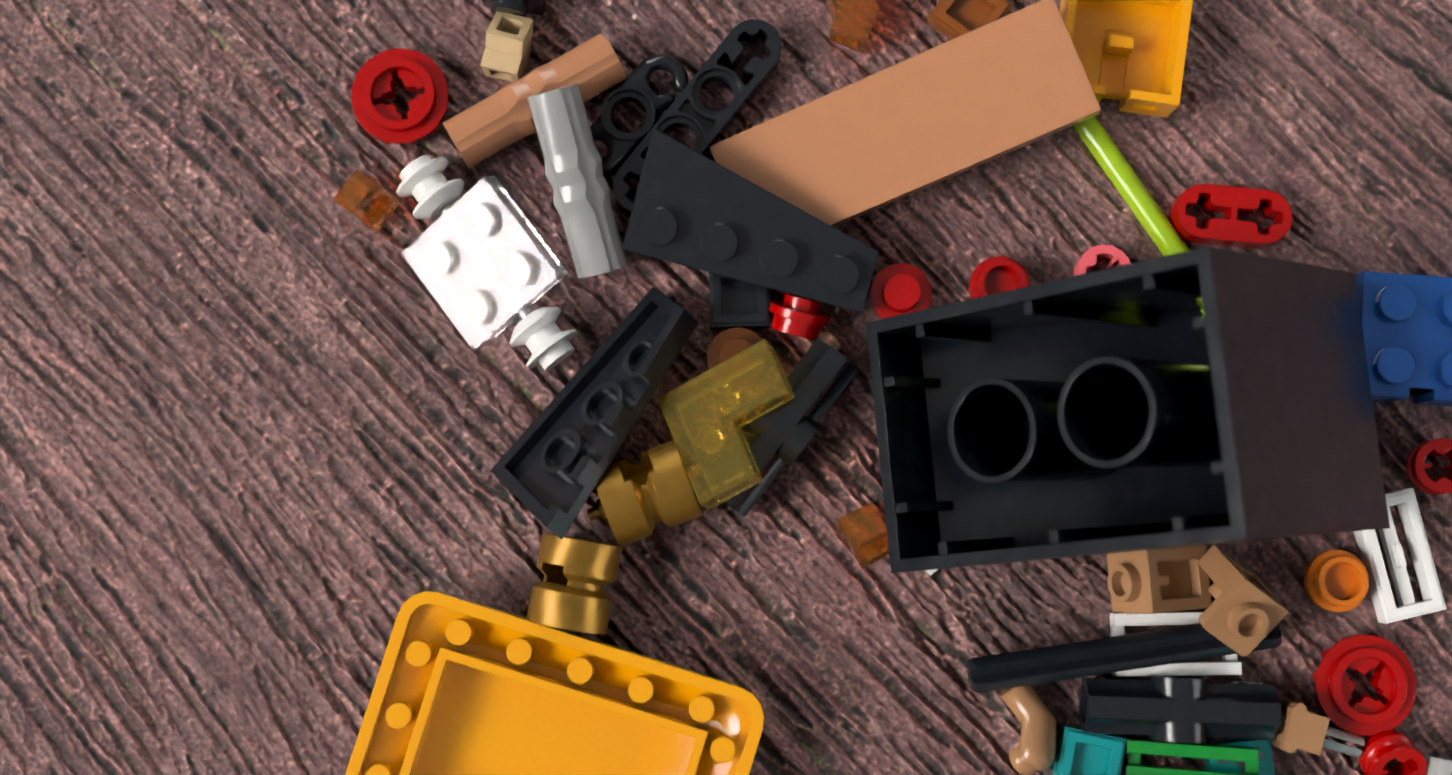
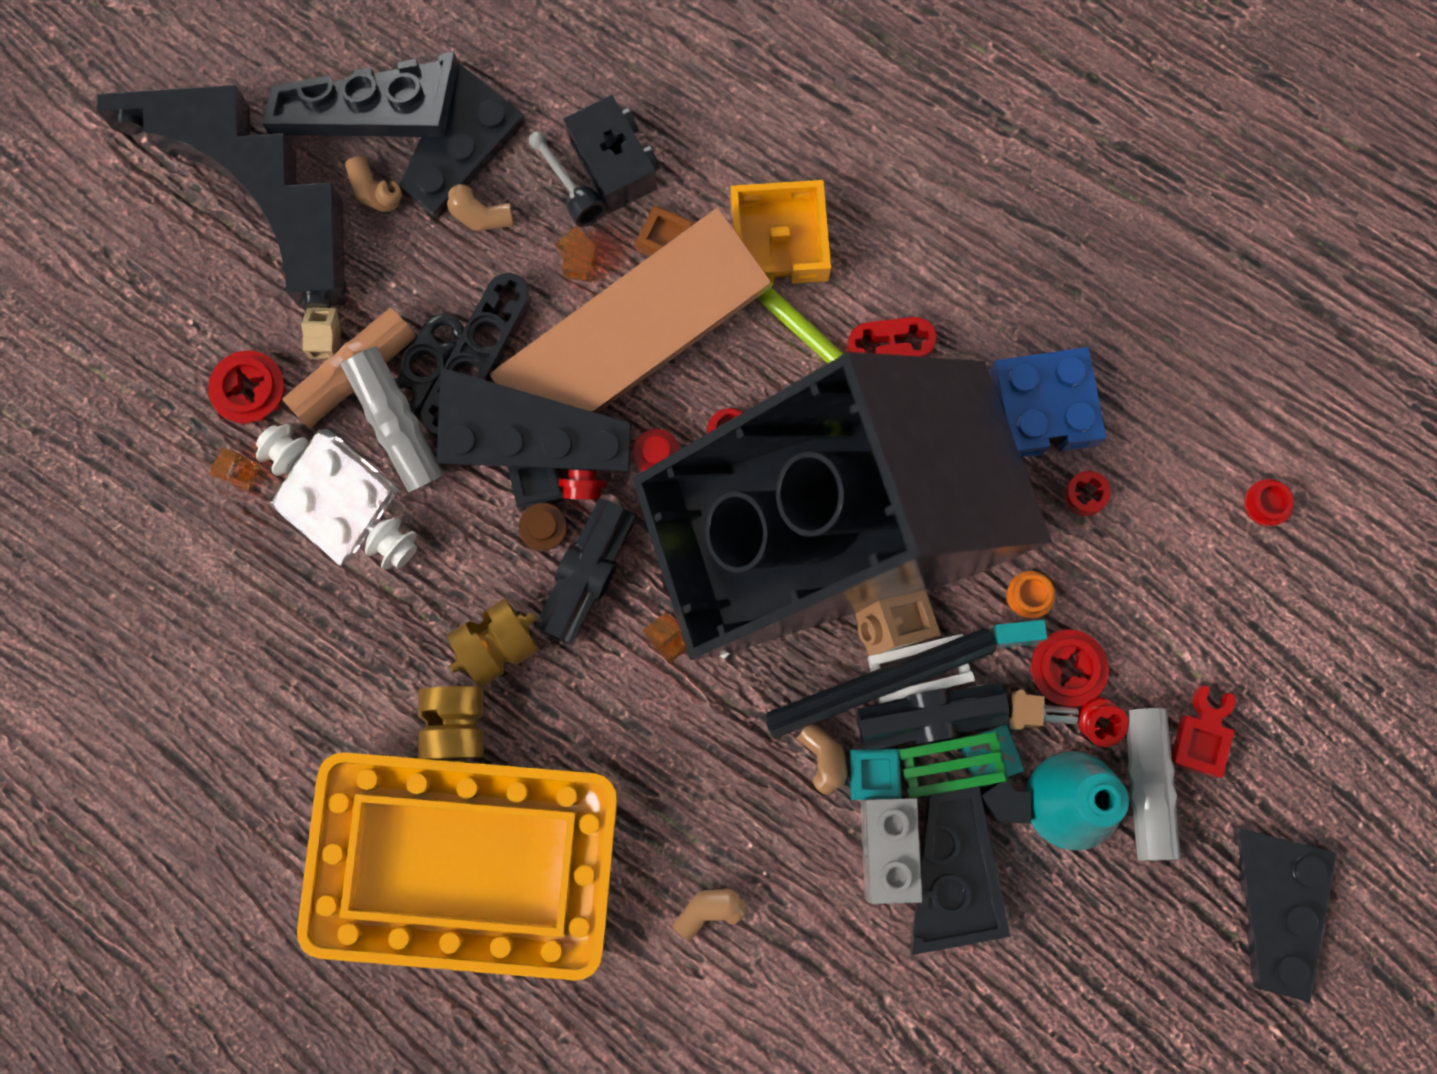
camera: 15 degrees left, 5 degrees down
black wing [491,287,698,539] -> none
clear yellow tile [657,339,795,510] -> none
medium nougat bracket [1197,545,1289,657] -> none
white tile [1354,488,1447,624] -> none
none -> teal tile [989,620,1047,649]

